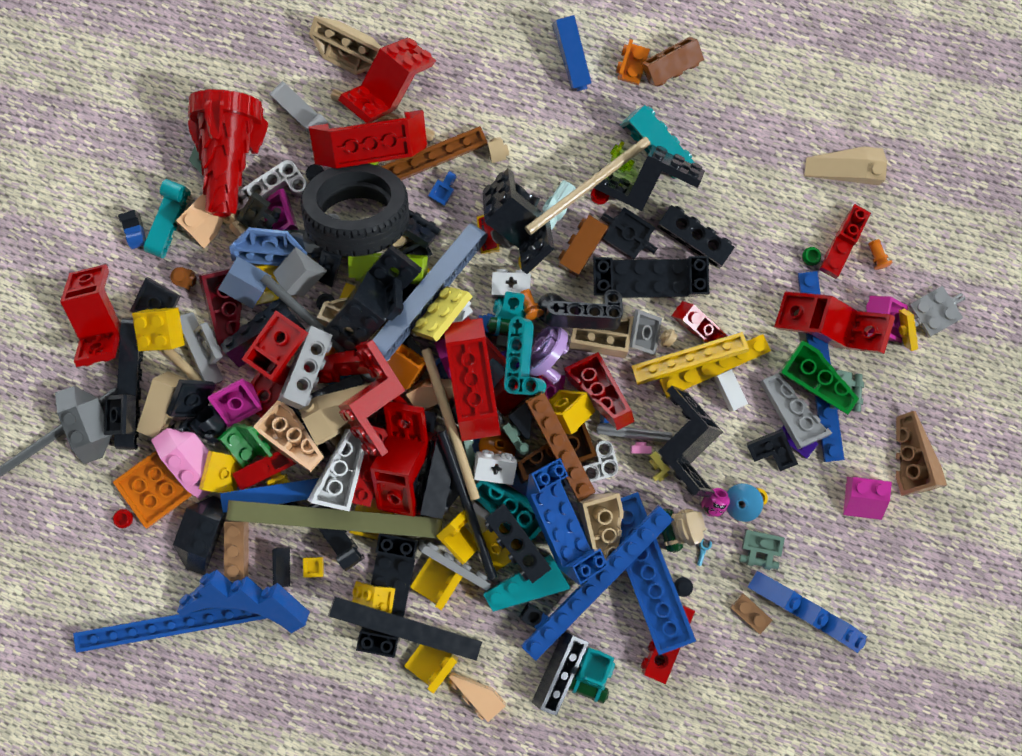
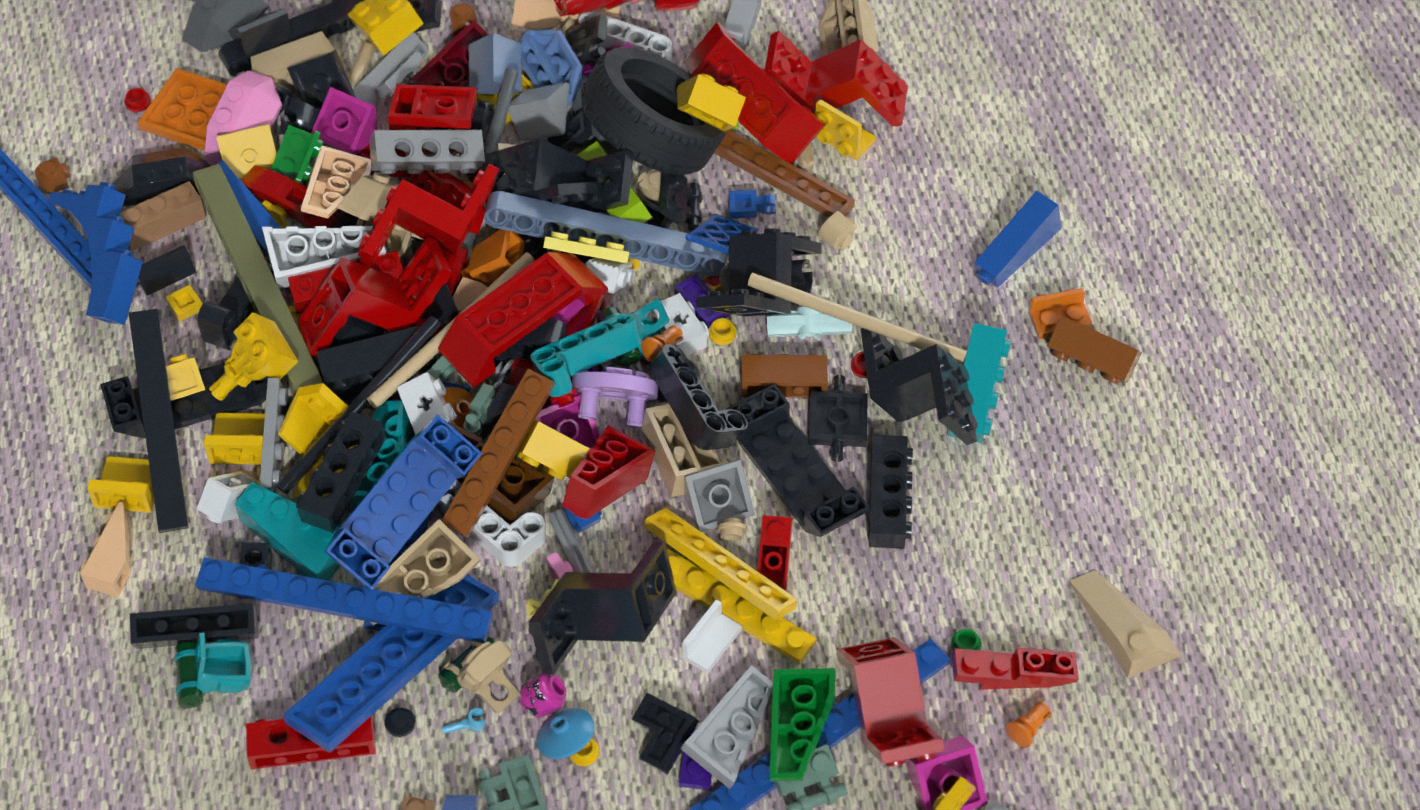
camera: 60 degrees right, 30 degrees down
none -> dark orange plate [35,157,71,193]
none -> white slope [197,471,260,523]
none -> yellow brick [209,312,299,401]
none -> dark purple plate [674,274,729,328]
none -> yellow slope [677,74,746,132]
none -> blue window [685,214,759,254]
none -> yellow bracket [816,100,876,161]

